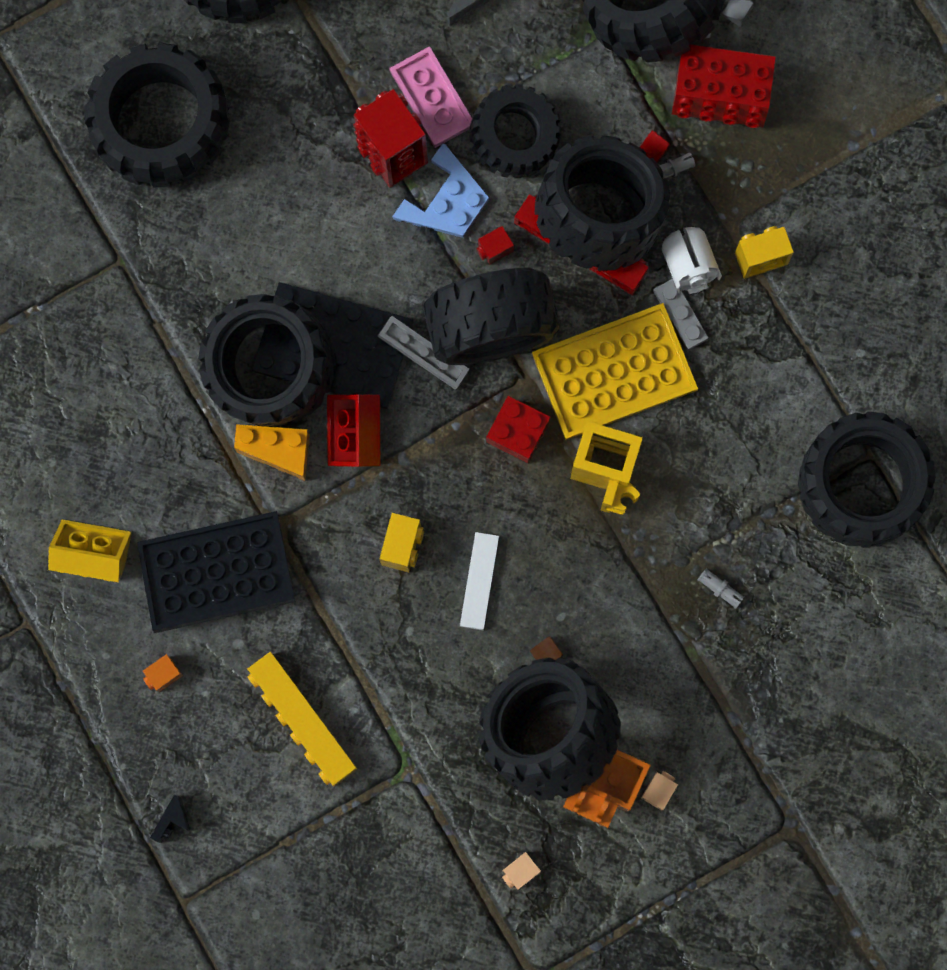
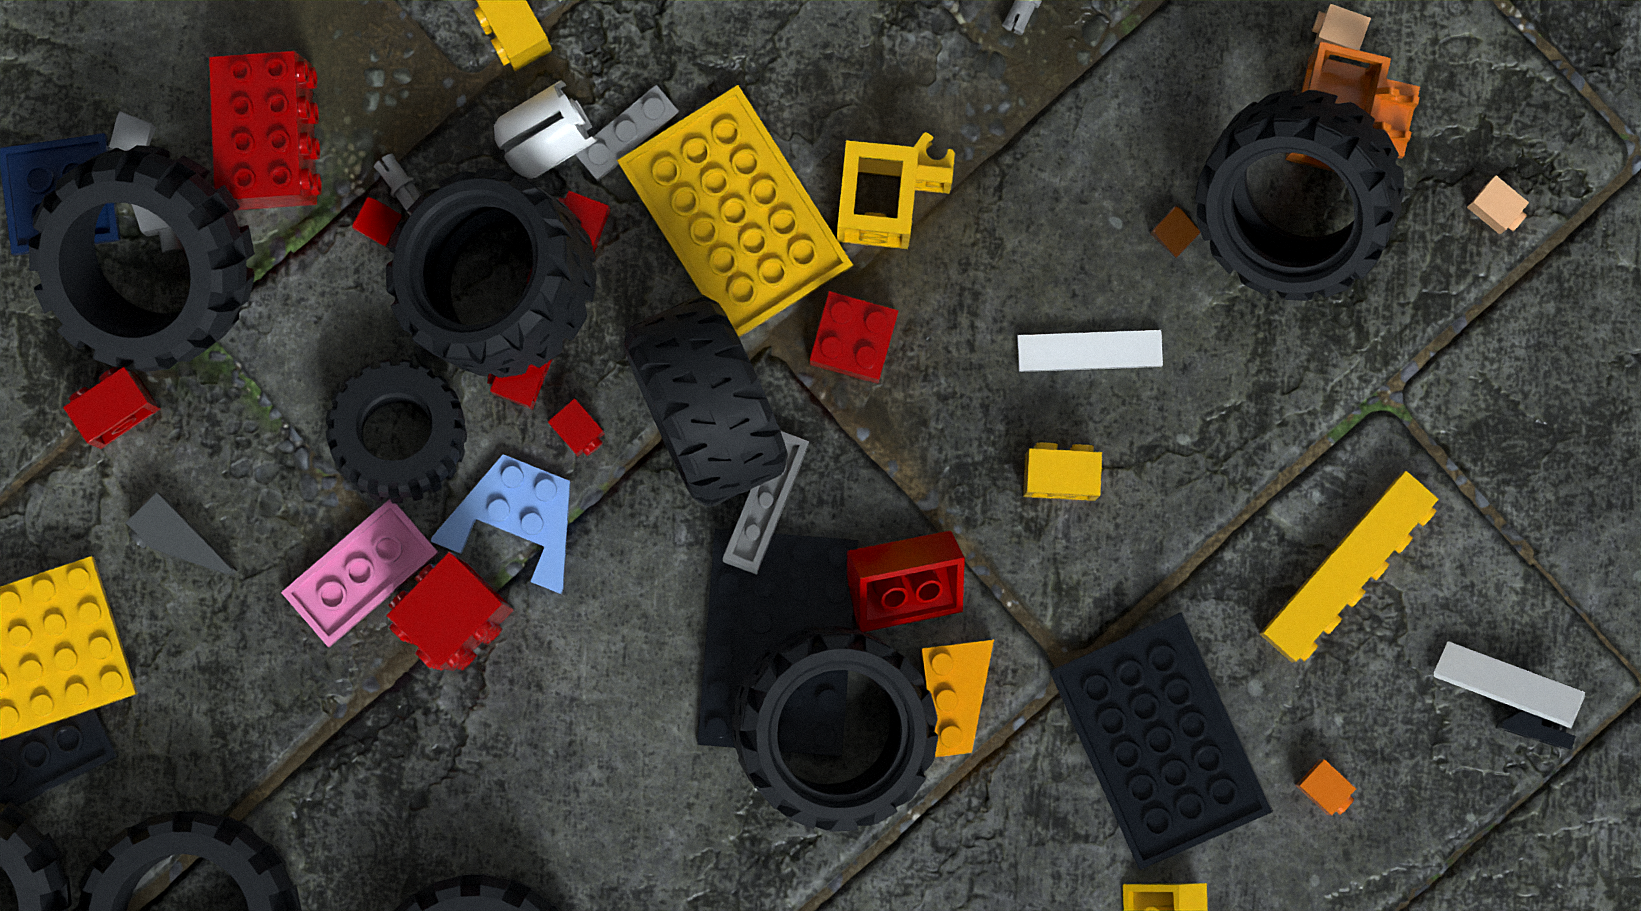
camera: 105 degrees left, 5 degrees up
none -> white tile [1434,641,1585,728]

